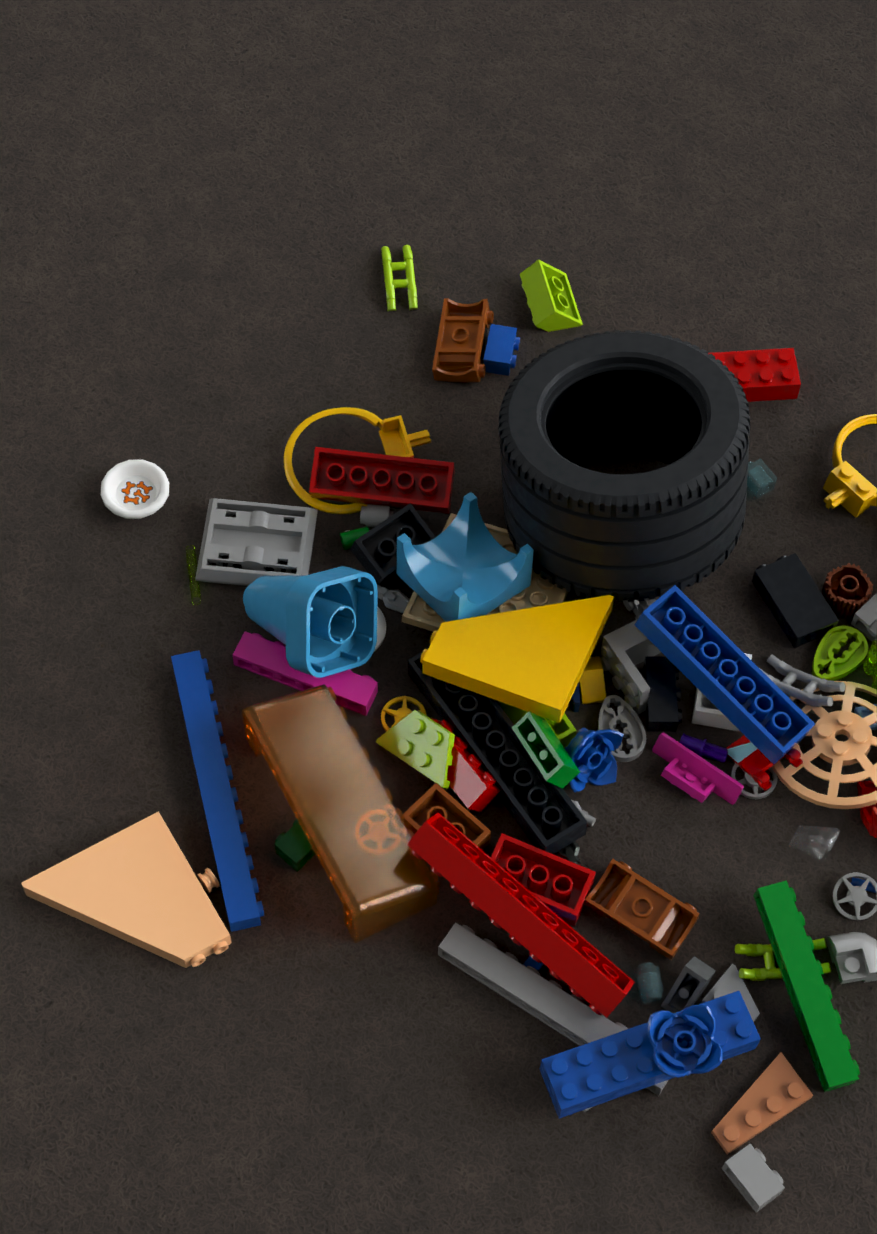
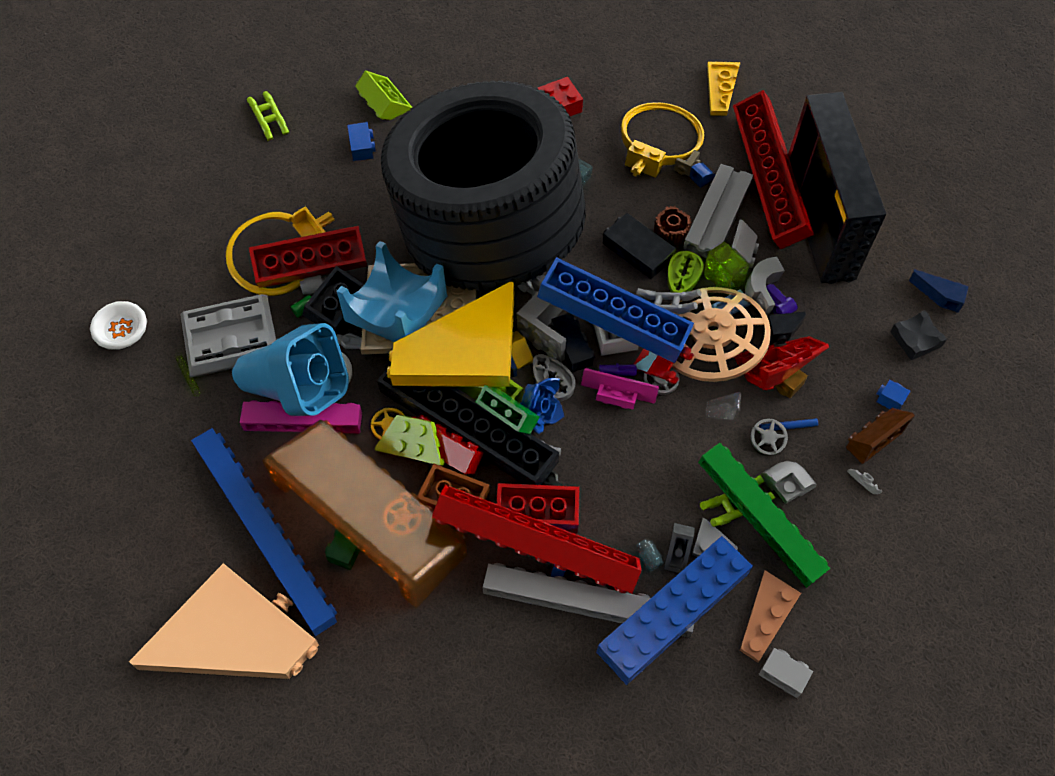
camera: 20 degrees left, 0 degrees up
dark orange piece [432,298,494,382] -> none
dark orange piece [585,859,700,960] -> none
blue brick [647,1005,723,1078] -> none

